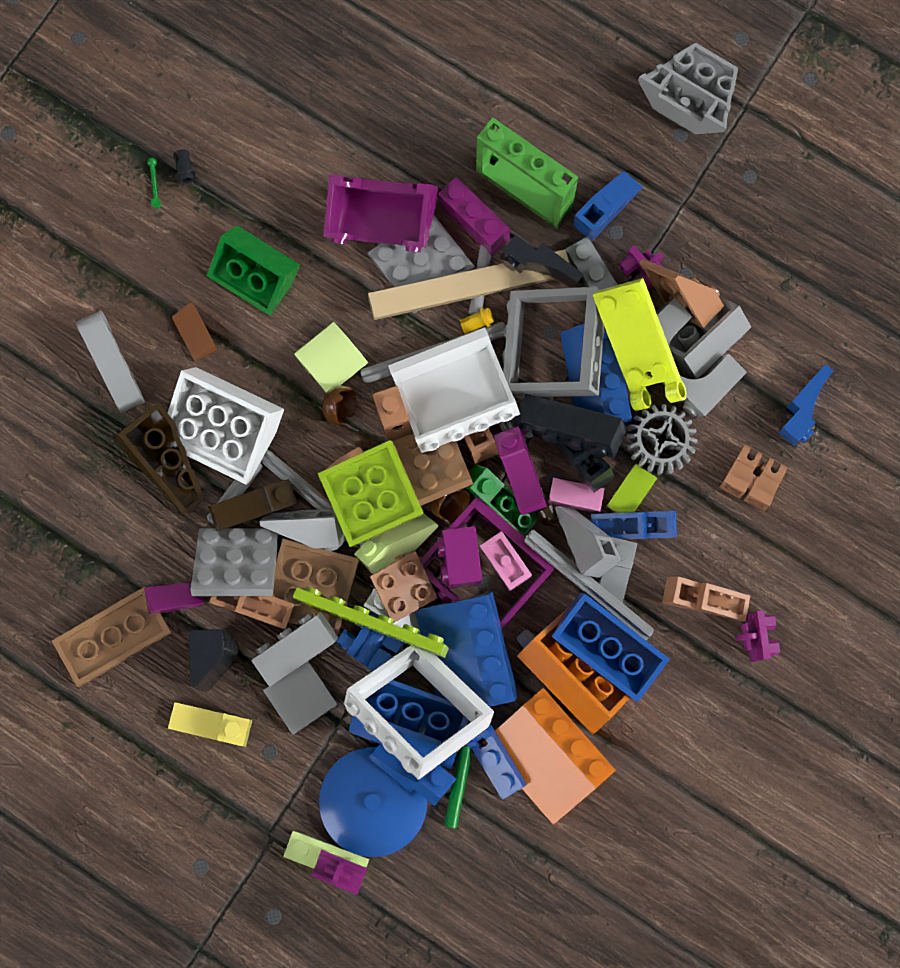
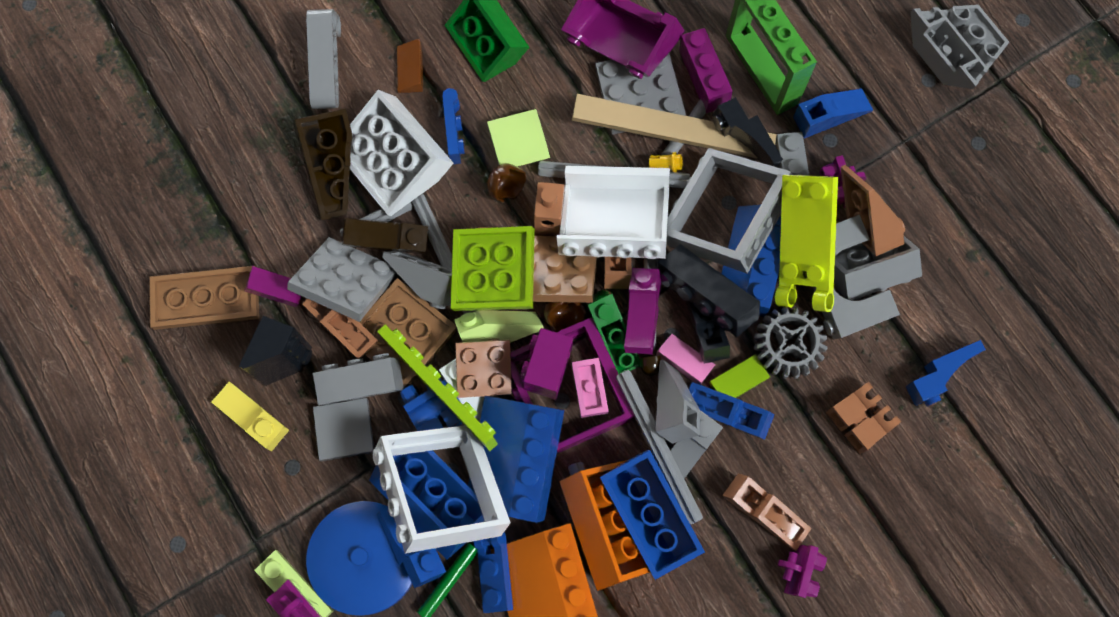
camera: 25 degrees right, 5 degrees down
none -> blue plate [442,88,465,164]

